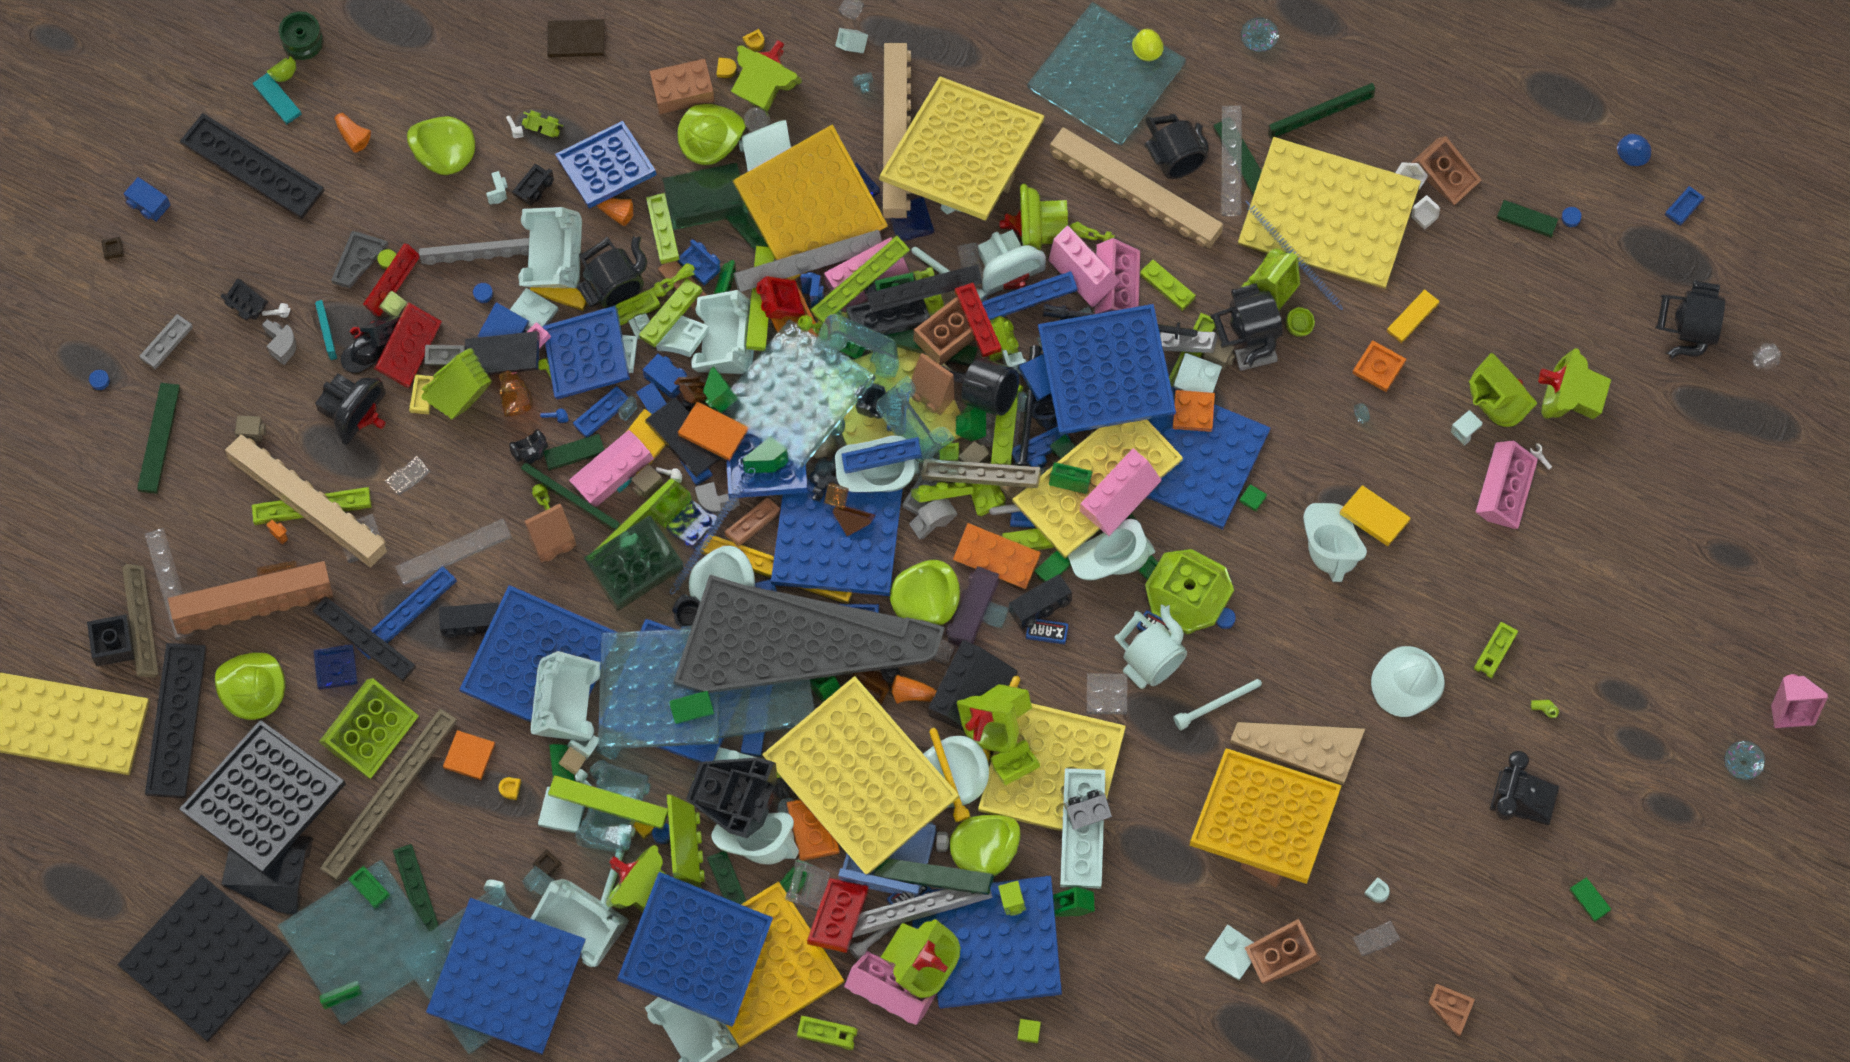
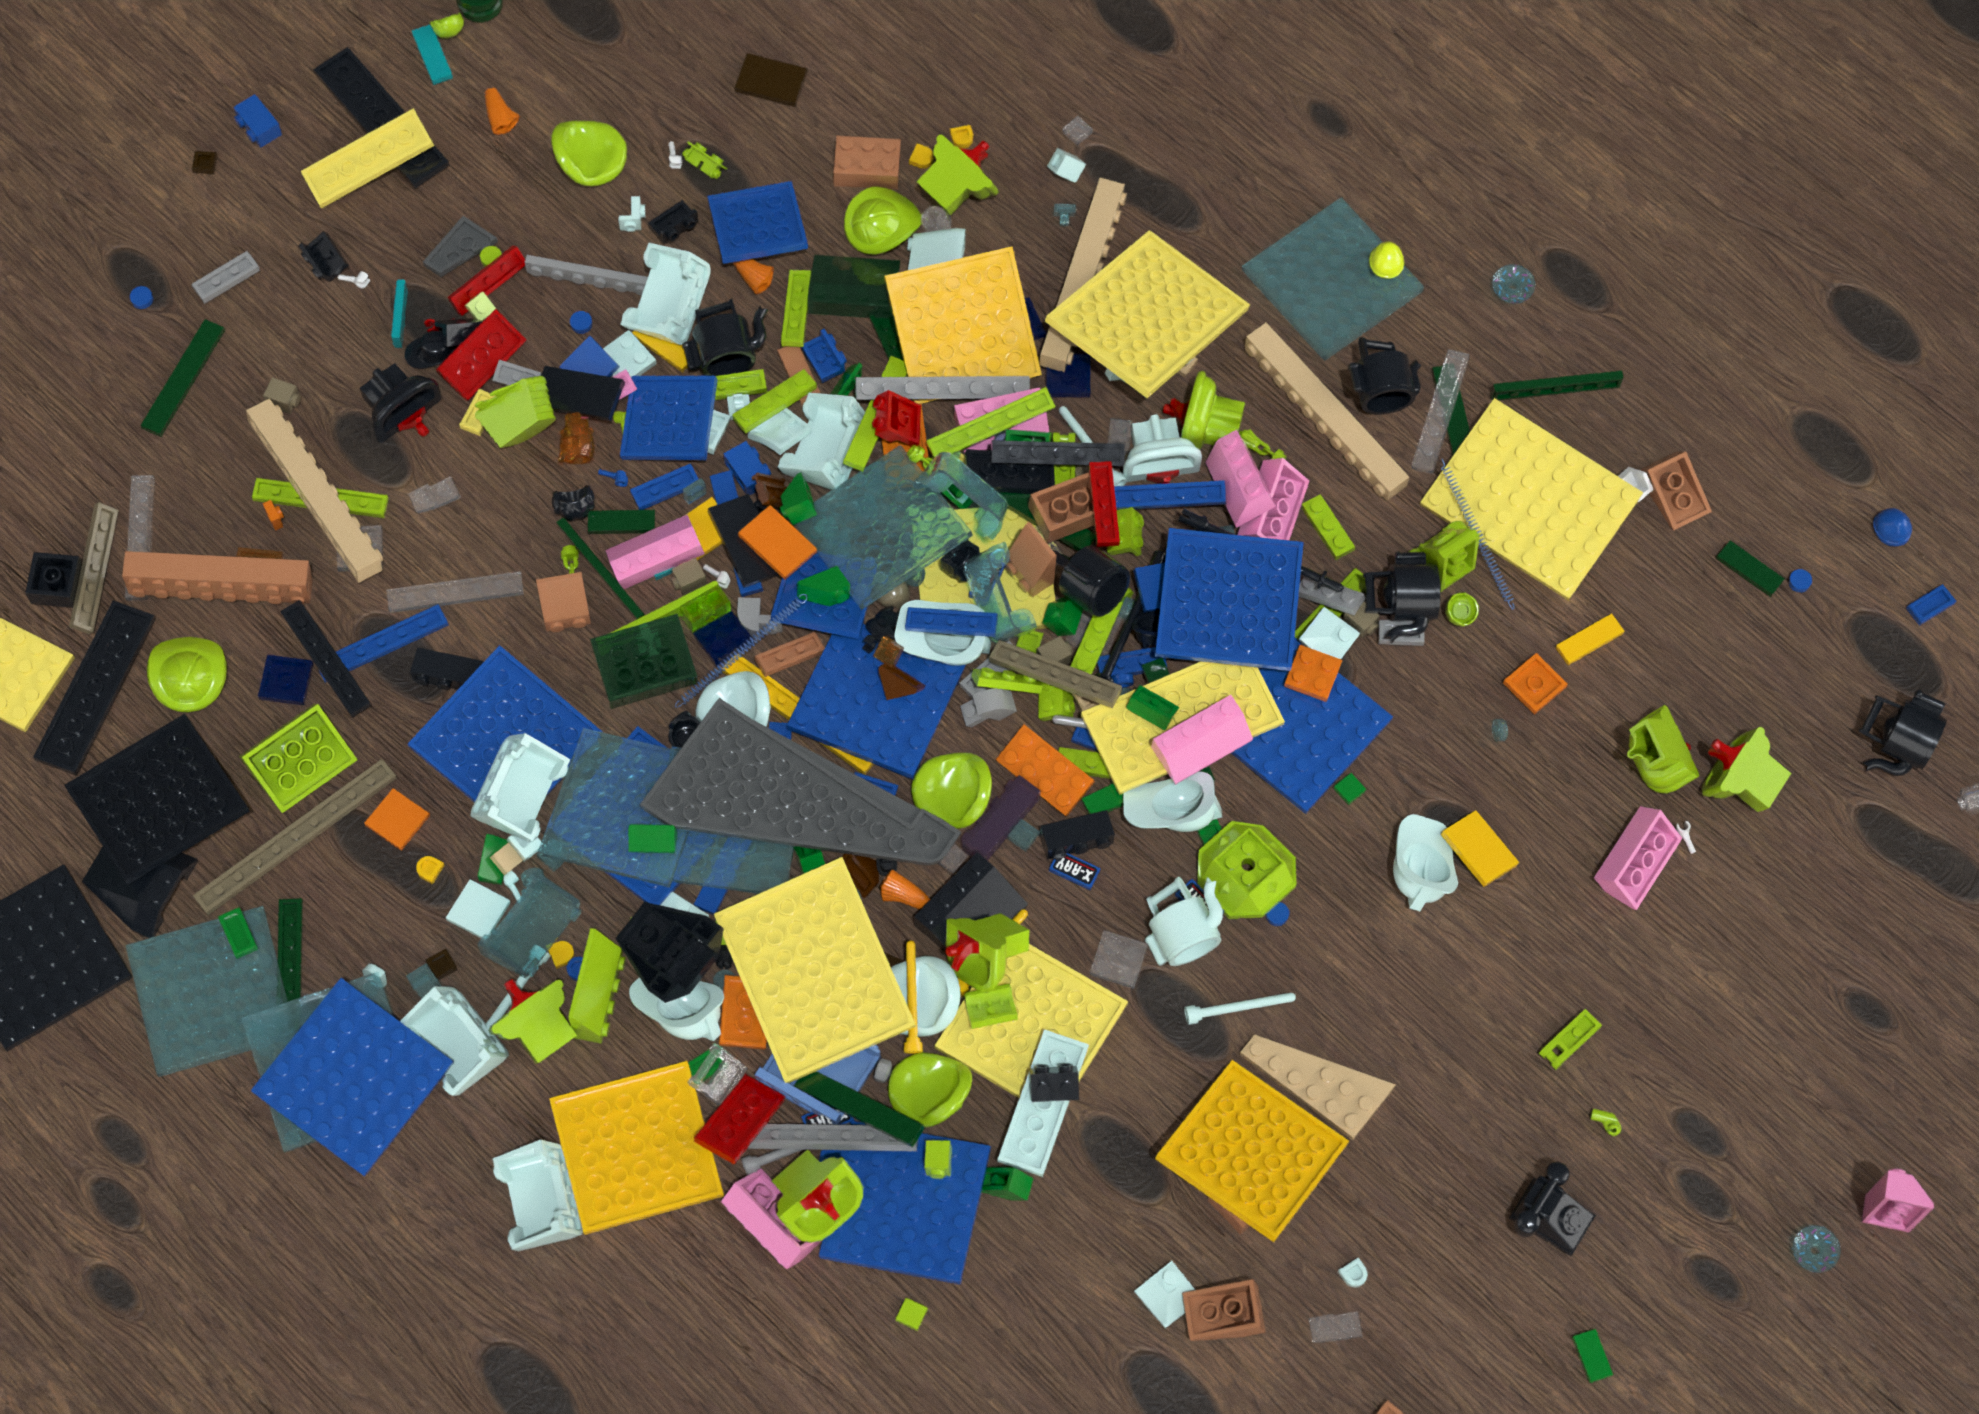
camera: 10 degrees right, 0 degrees up
light grey brick [262,319,296,365] -> none
green slope [319,981,363,1009] -> none
lime tile [548,776,668,830] -> none
blue plate [617,872,773,1027] -> none
lime piece [652,263,695,297] -> none
dark green tile [707,851,747,905] -> none
lime plate [797,1016,858,1050] -> none
blue bracket [801,272,825,309] -> none
light aqua panel [1002,350,1026,374] -> none
light aqua piece [1371,646,1445,717] -> none
white panel [1411,195,1440,230] -> none
light aqua panel [1451,410,1482,446] -> none
none -> light yellow plate [301,109,434,208]

